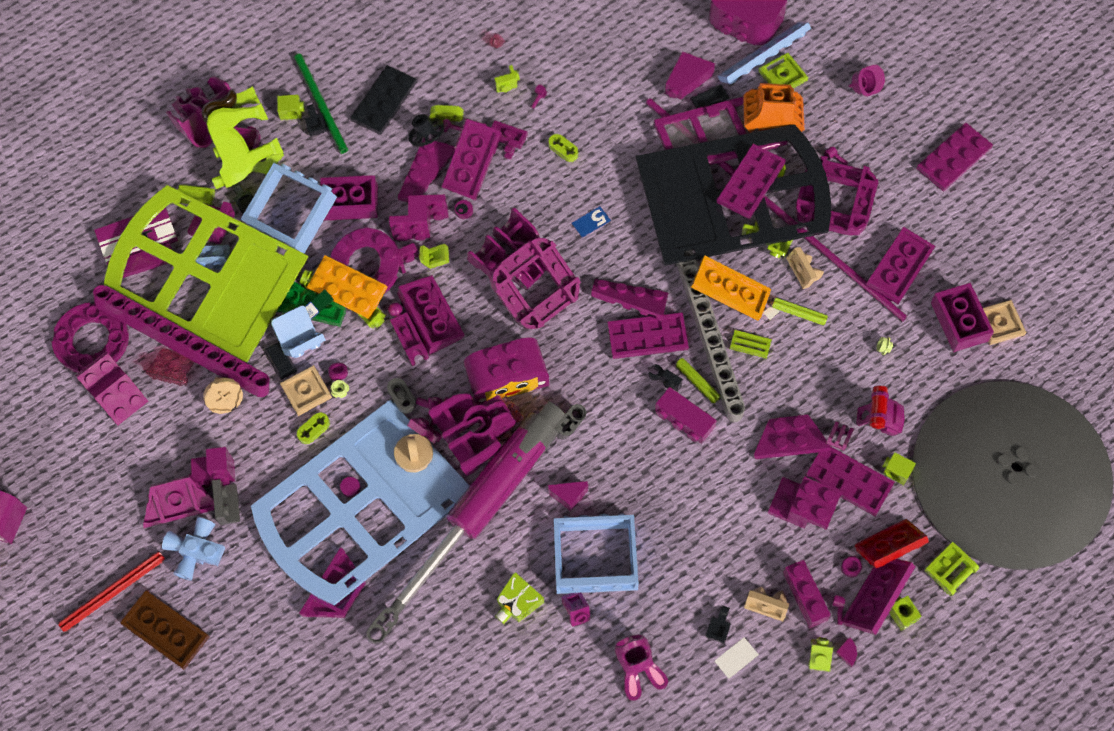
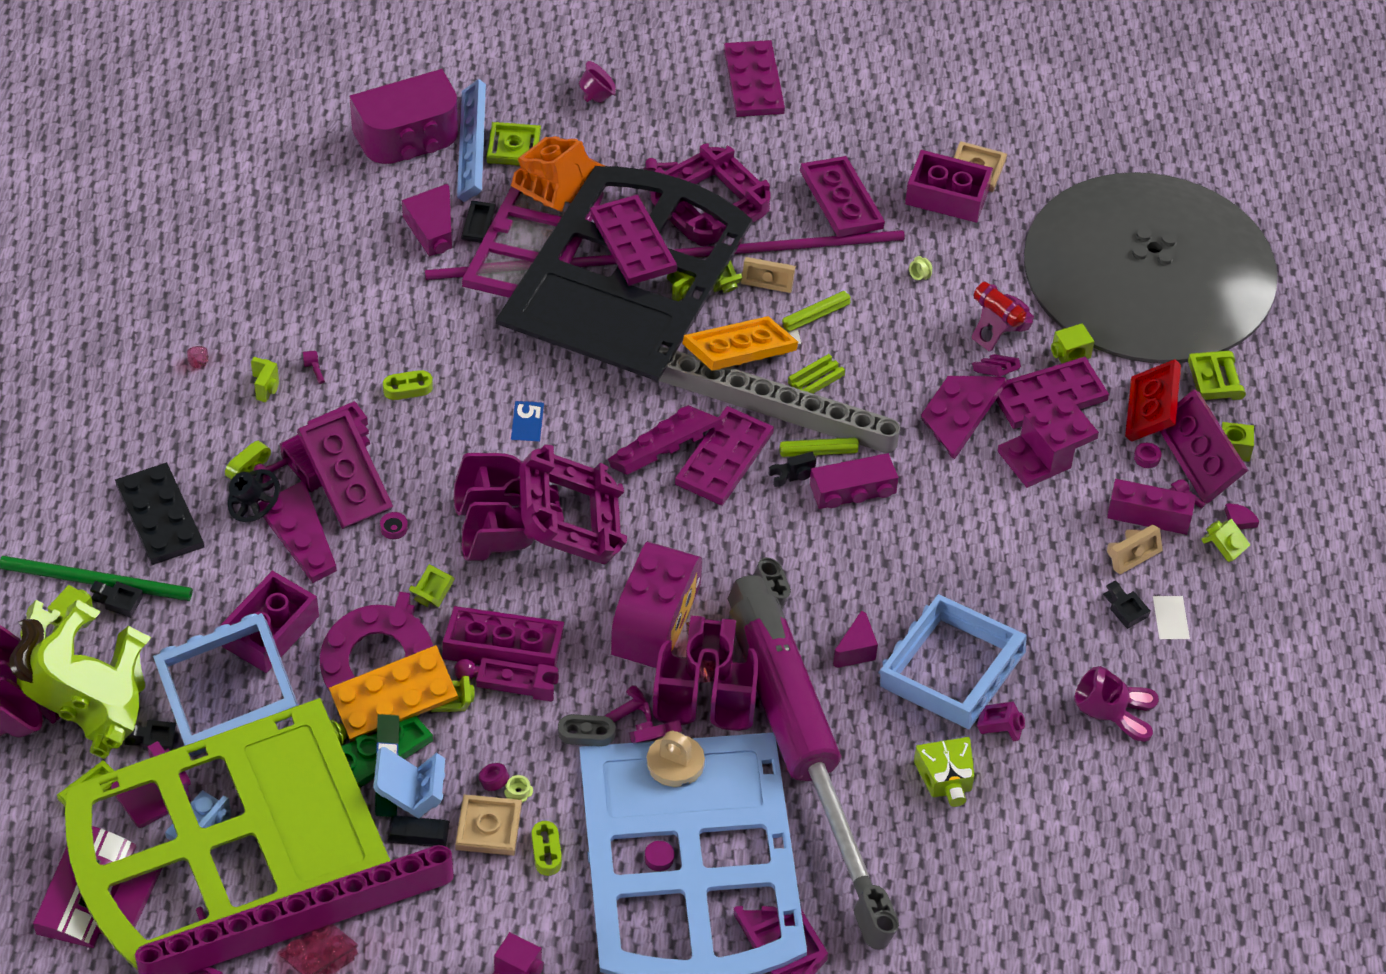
camera: 60 degrees left, 15 degrees down
tan tile [203,377,243,414] -> none
magenta bracket [389,194,449,241] -> none

